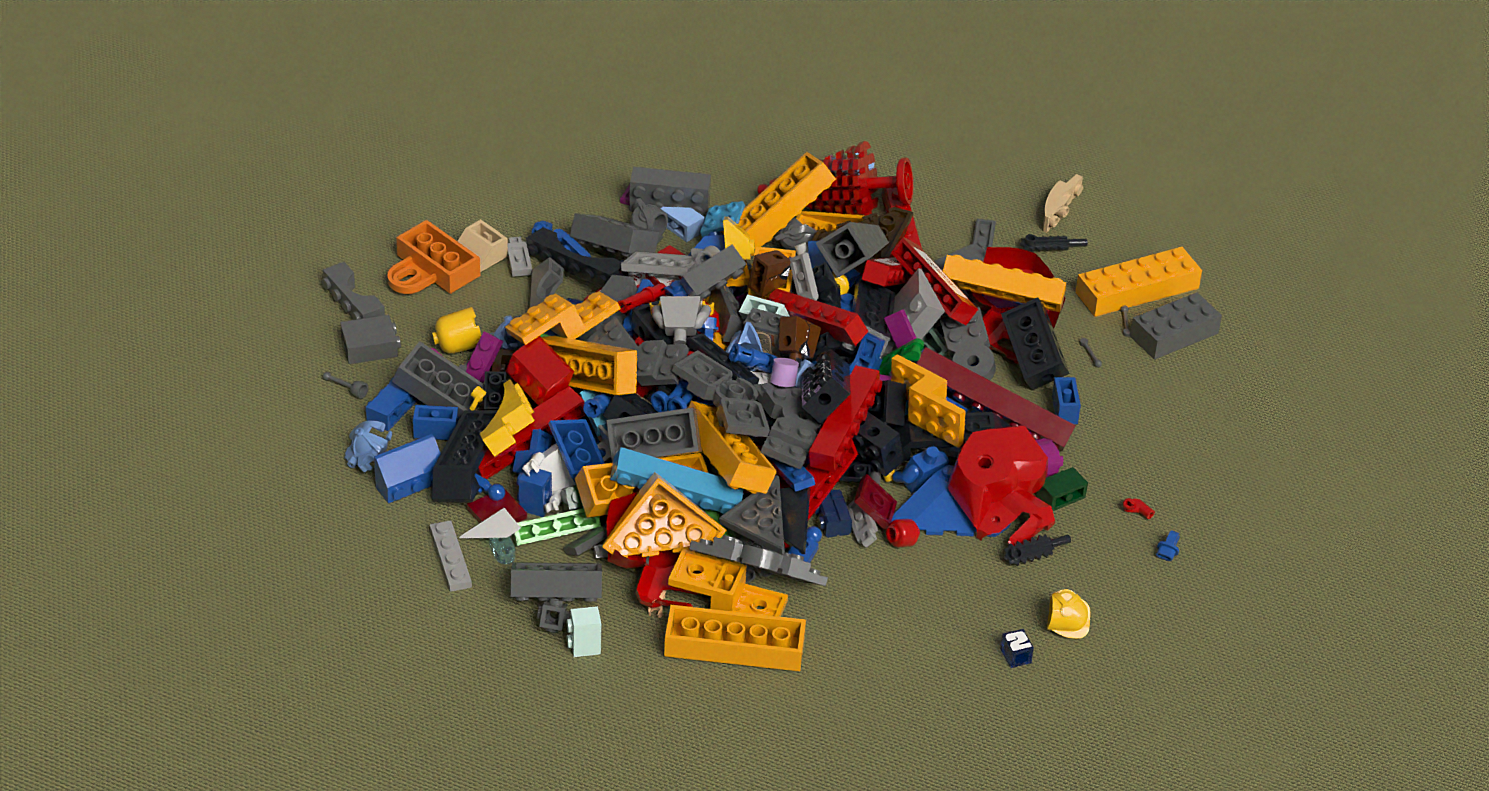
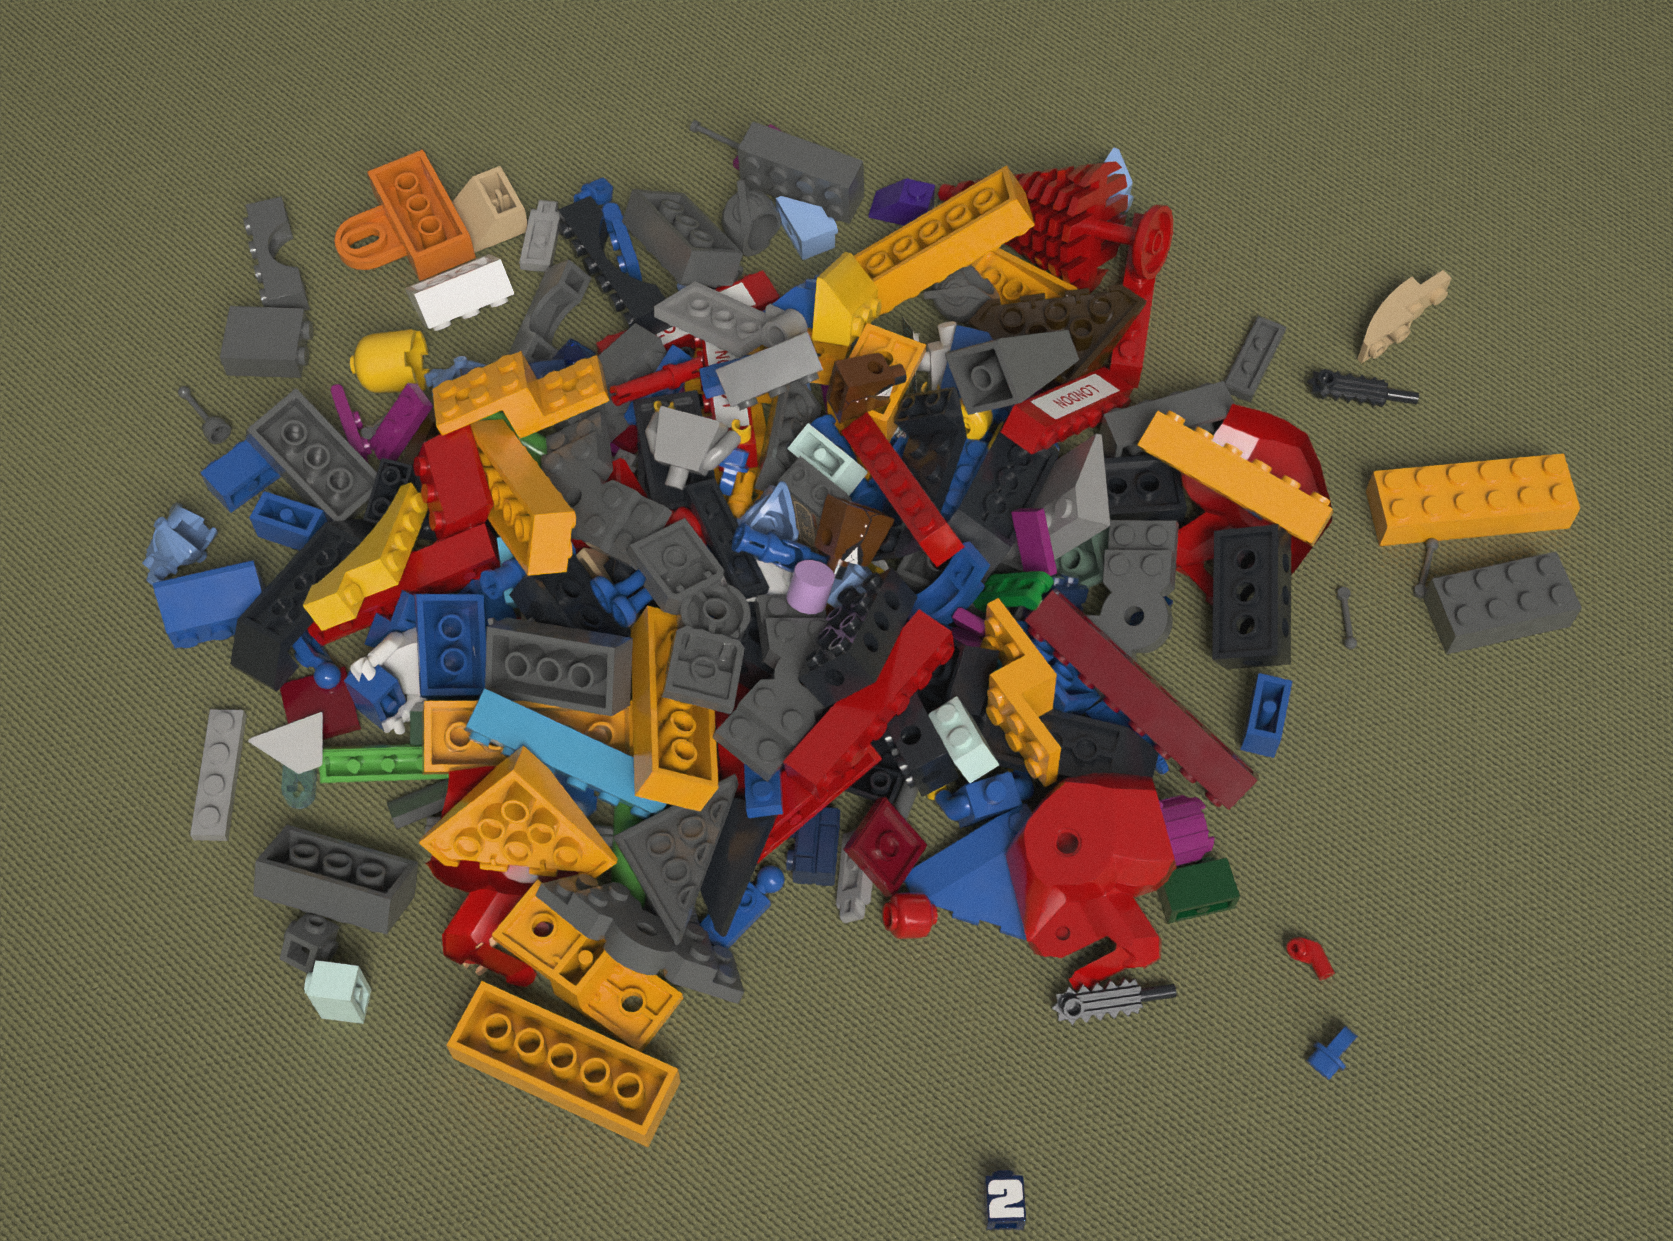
camera: 20 degrees right, 20 degrees up
yellow hand [470,386,487,410] -> none
dark azure bracket [700,201,745,238] -> none
light grey hinge [789,253,818,301] -> none
red brick [891,237,979,325] -> none
yellow helmet [1046,589,1090,639] -> none
none -> white slope [405,254,514,331]
none -> dark grey piece [690,120,740,149]
none -> dark purple slope [869,178,935,226]
none -> light aqua brick [928,696,999,783]

